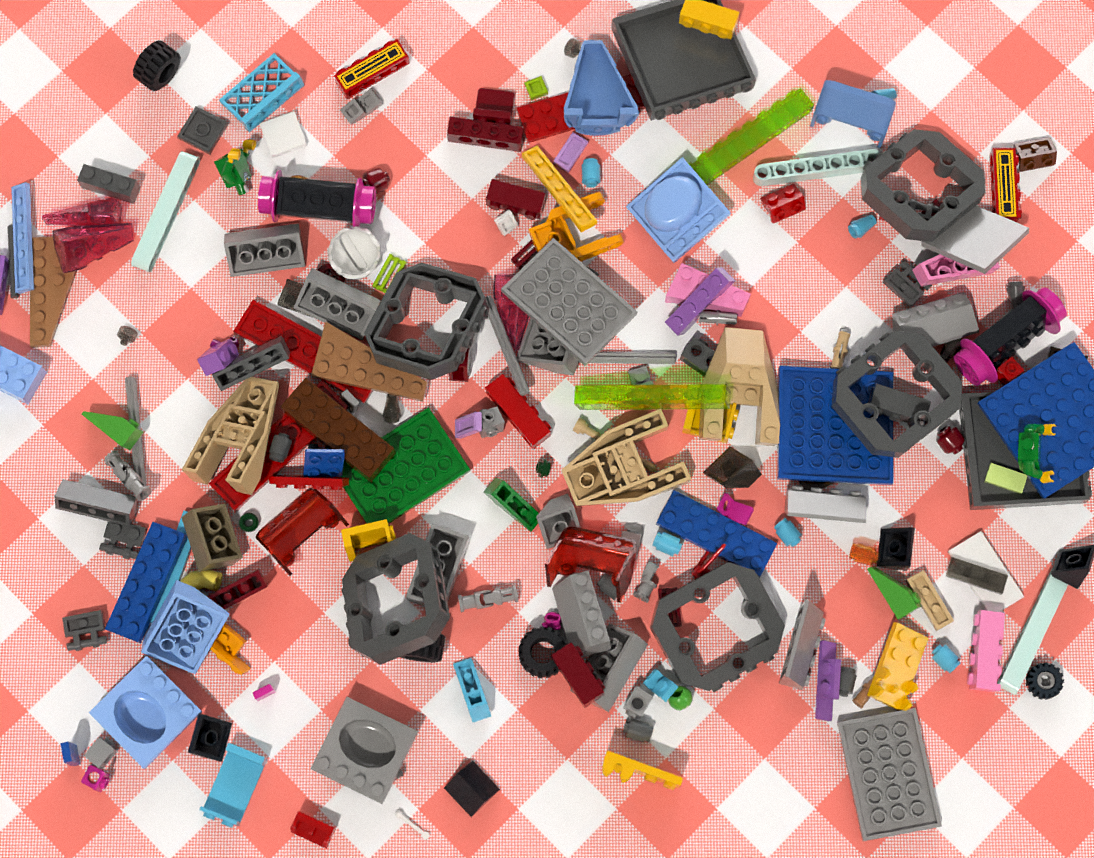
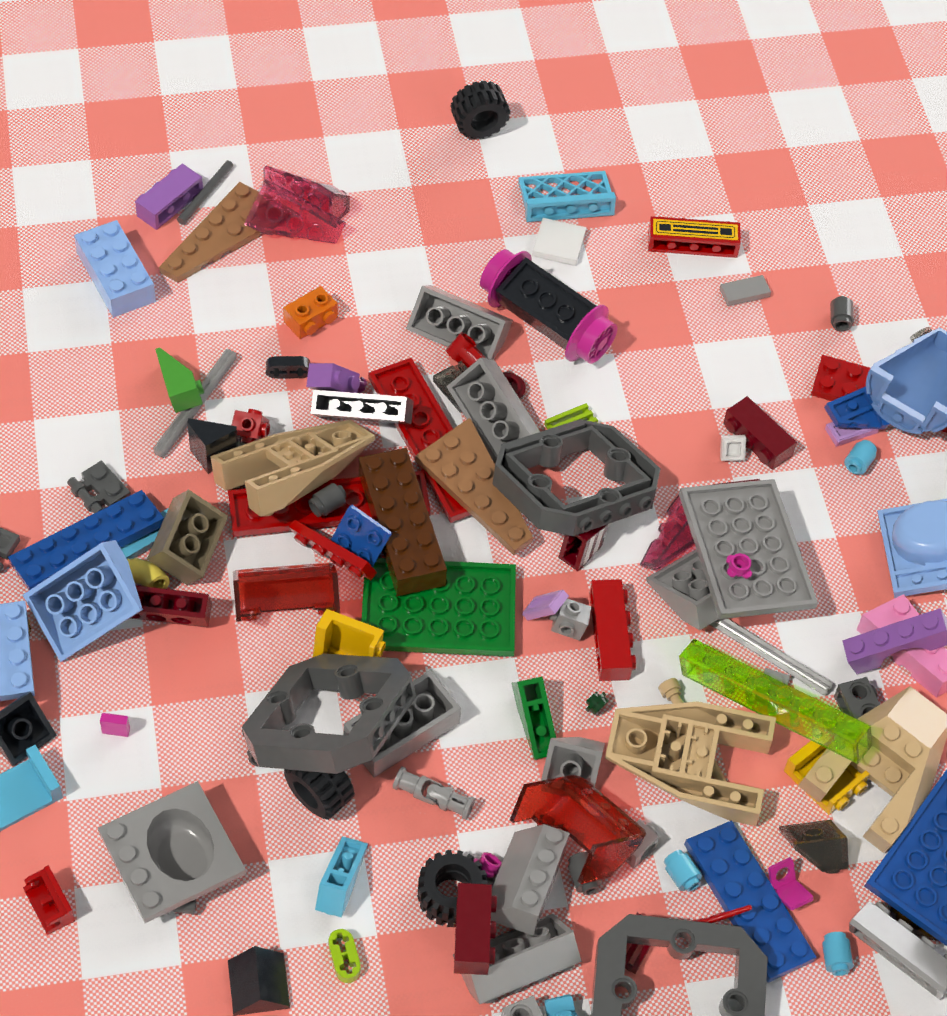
camera: 30 degrees right, 20 degrees down
light blue tile [11,182,34,294] -> none
brick [54,479,138,527] -> none
dark grey brick [77,164,140,204] -> none
light grey piece [104,451,151,501] -> none
clear smoke tile [117,326,138,346] -> none
light aqua beam [131,151,200,272] -> none
dark grey tile [177,106,229,155] -> none
light orange bracket [210,623,251,675] -> none
green torso [214,139,256,195] -> none
dark green plate [239,513,259,532] -> none
white piece [328,226,380,279] -> none
light grey slope [340,88,383,125] -> none
light grey tile [340,389,360,414] -> none
dark red head [362,168,390,194] -> none
clear smoke cone [382,394,401,423] -> none
white hinge [395,810,430,840] -> none
dark red brick [447,116,524,152] -> none
dark red bracket [473,88,515,125] -> none
light grey axle [485,296,530,396] -> none
yellow tile [522,145,597,233] -> none
lime tile [524,76,548,101] -> none
light orange plate [528,192,624,262] -> none
light grey connector [633,561,659,603] -> none
light grey axle [699,310,737,325] -> none
none -> black slope [187,418,238,474]
none -> red brick [231,409,270,444]
none -> black beam [266,356,311,379]
none -> orange brick [283,286,338,339]
none -> lime beam [328,929,360,983]
none -> red piece [446,332,486,369]
none -> light grey tile [720,275,771,306]
none -> dark pink plate [726,553,752,579]
none -> blue wing [824,387,889,429]
none -> dark grey brick [830,296,854,331]

